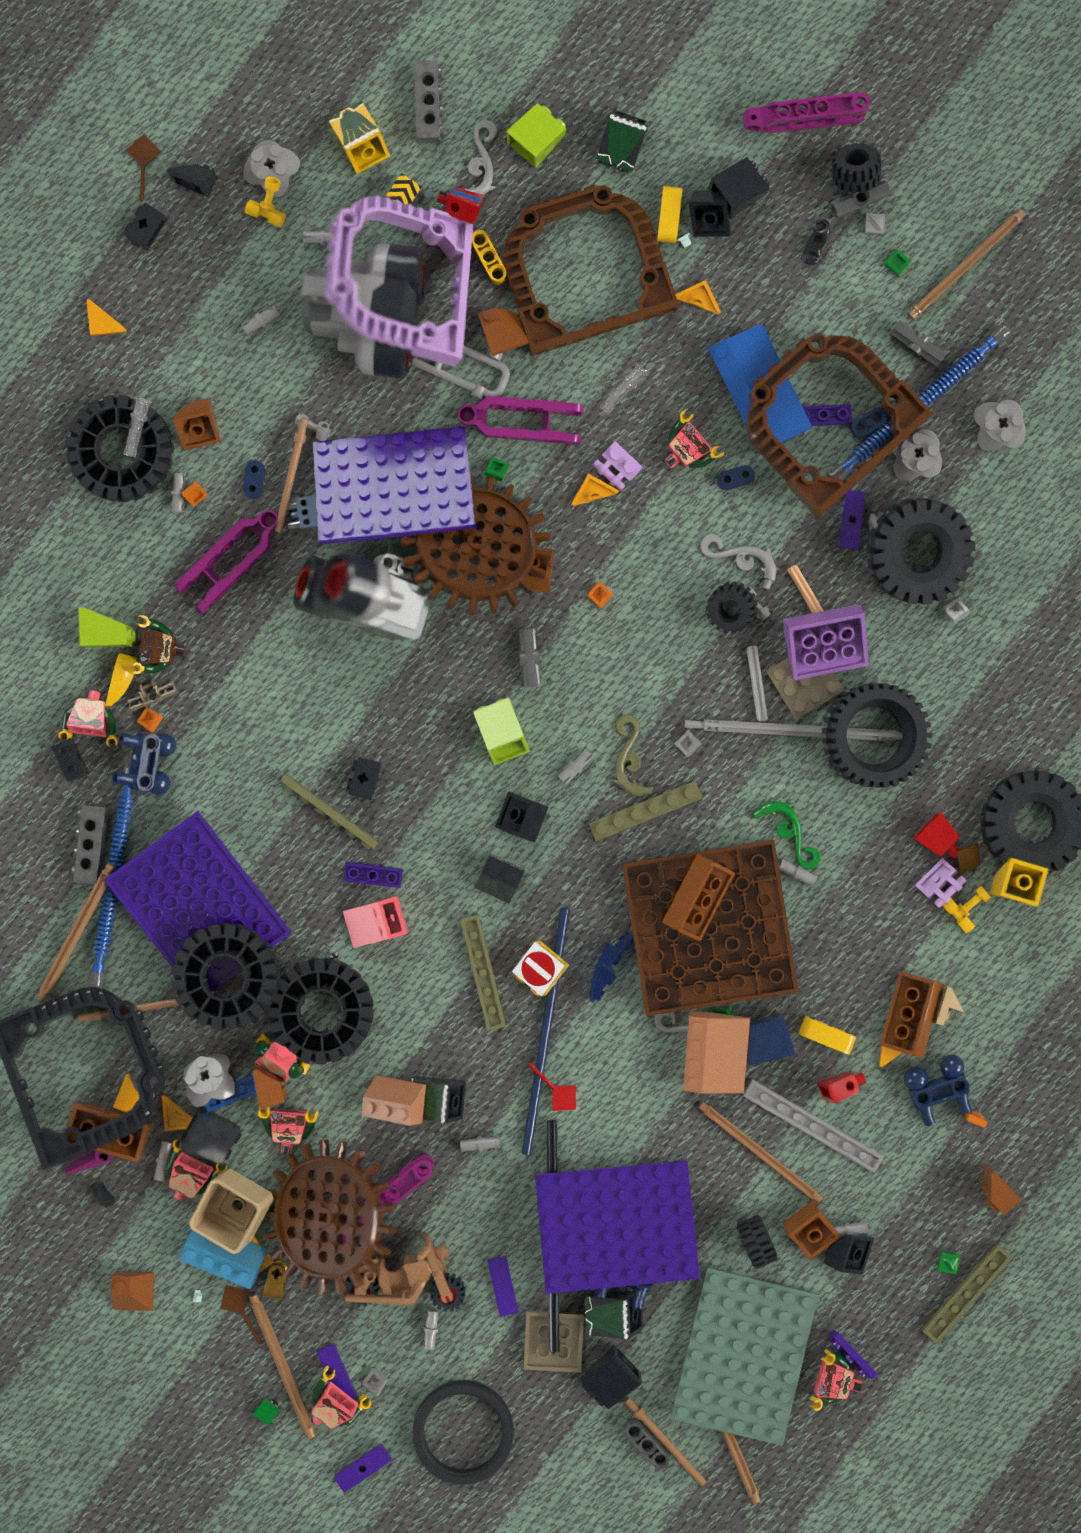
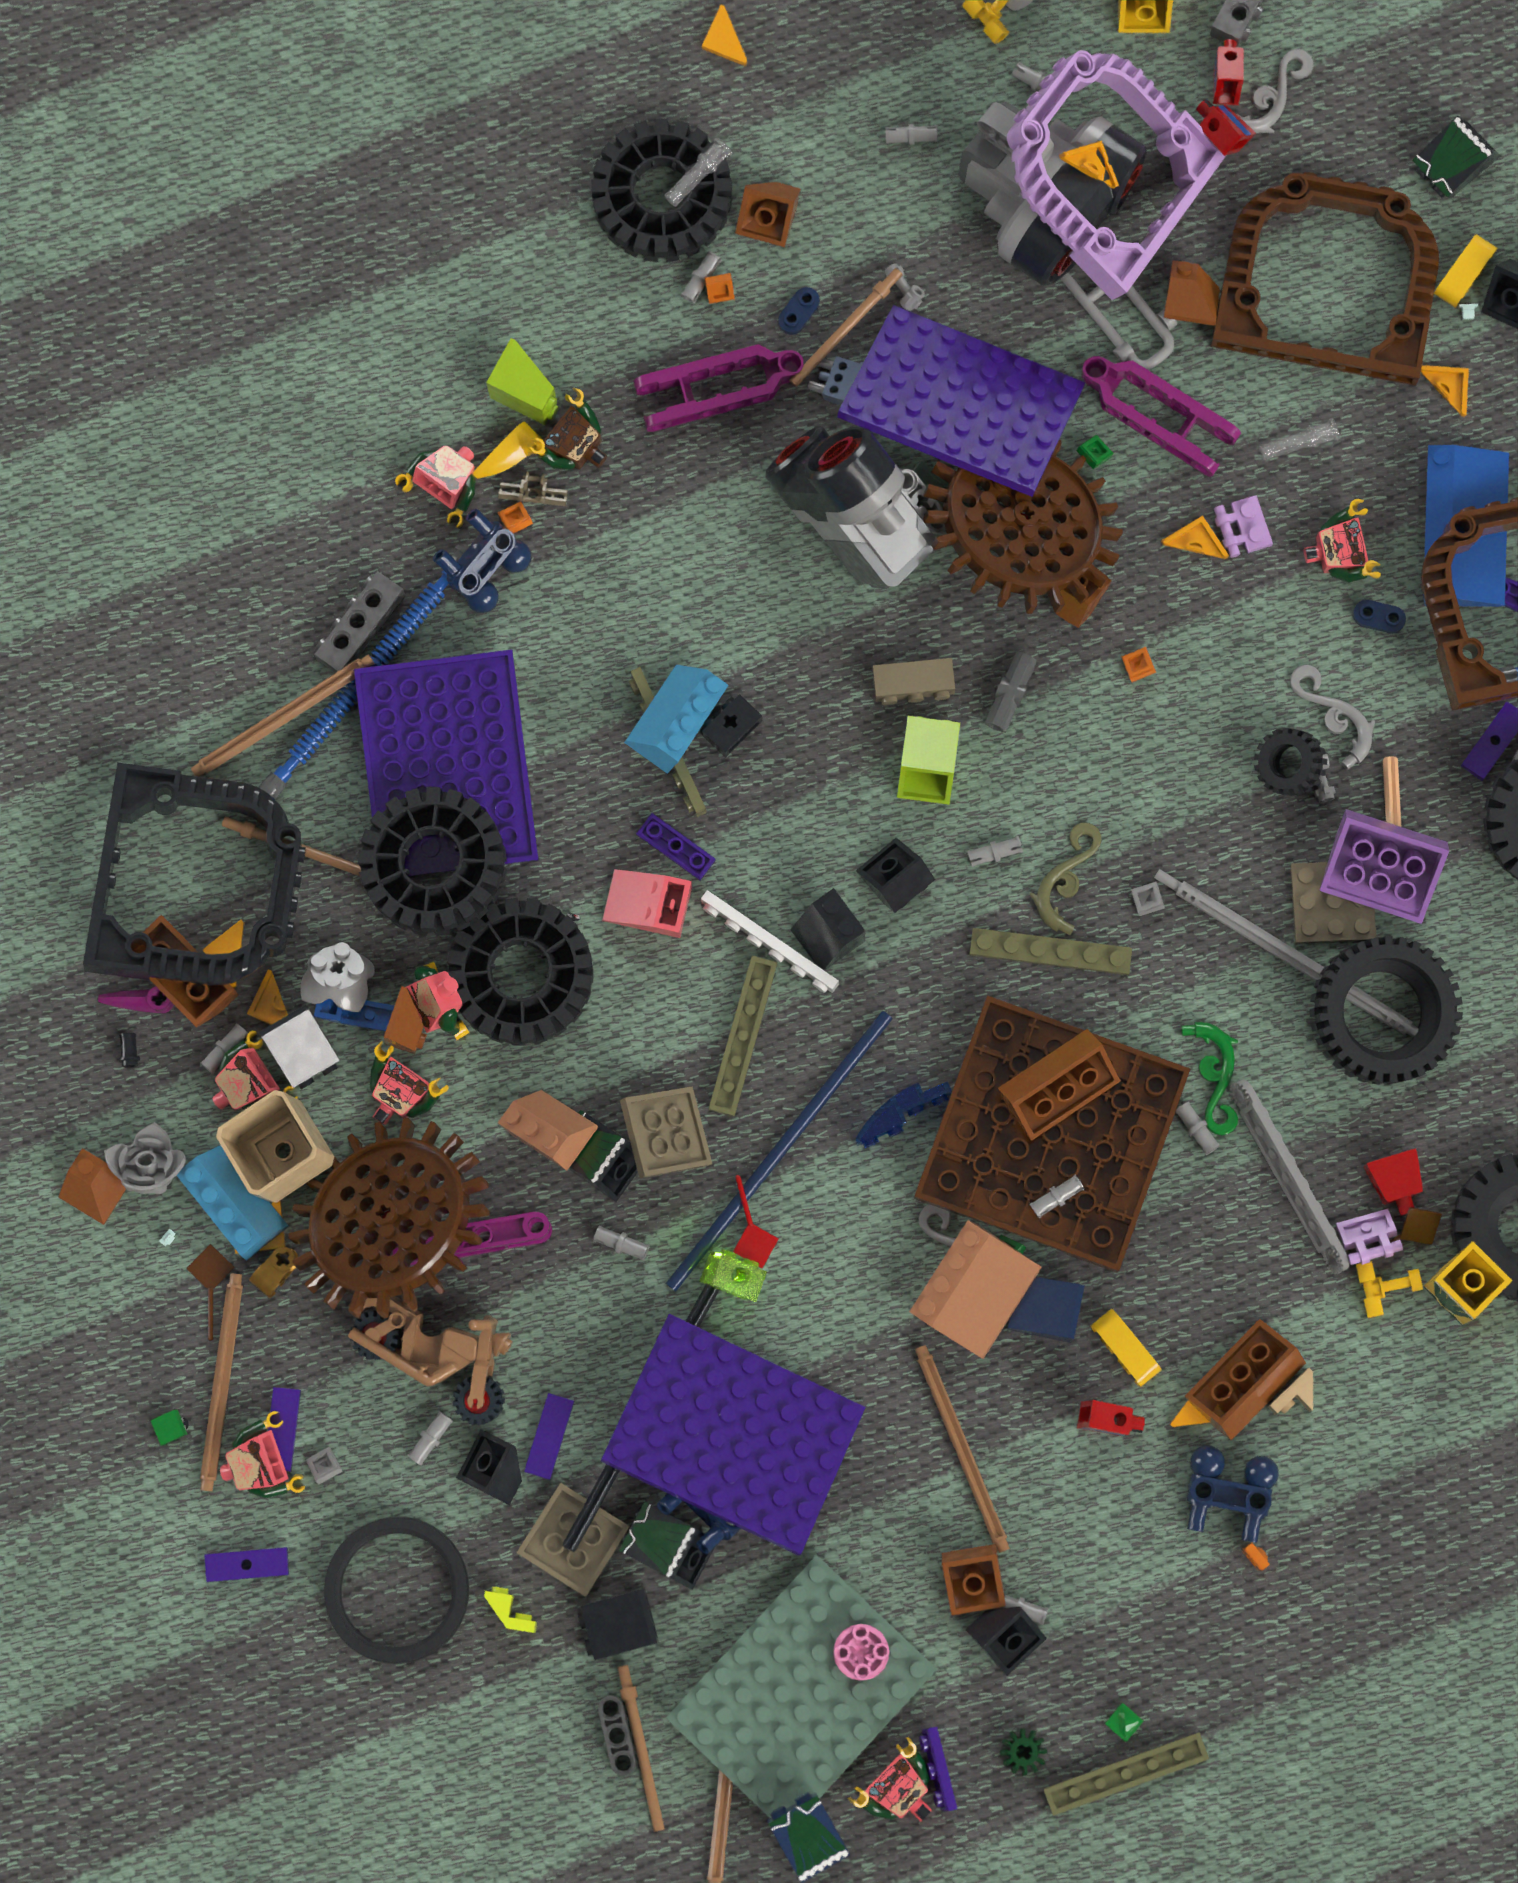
camera: 30 degrees right, 10 degrees down
black brick [51,739,90,782] -> none
piece [386,173,423,207] -> none
yellow beam [472,230,506,286] -> none
lime slope [507,103,566,168] -> none
piece [512,941,569,996] -> none
black tyre [736,1215,778,1269] -> none
light grey tile [742,1079,884,1173] -> none
light grey axle [747,646,768,721] -> none
dark orange slope [983,1164,1021,1215] -> none
none -> light grey brick [104,1122,186,1194]
none -> black slope [456,1429,522,1505]
none -> neon yellow slope [484,1586,537,1633]
none -> dark tan plate [620,1086,712,1179]
none -> dark azure slope [624,664,728,774]
none -> clear neon green brick [699,1249,767,1302]
none -> white plate [701,890,839,993]
none -> slope [767,1792,850,1883]
none -> bright pink tile [833,1624,889,1680]
none -> dark tan brick [873,658,955,705]
none -> dark green gear [1000,1728,1047,1776]
none -> light grey pin [1030,1175,1085,1218]
none -> light orange tile [1059,141,1119,189]
none -> red torso [1213,39,1244,105]
none -> light grey plate [1229,1079,1349,1274]

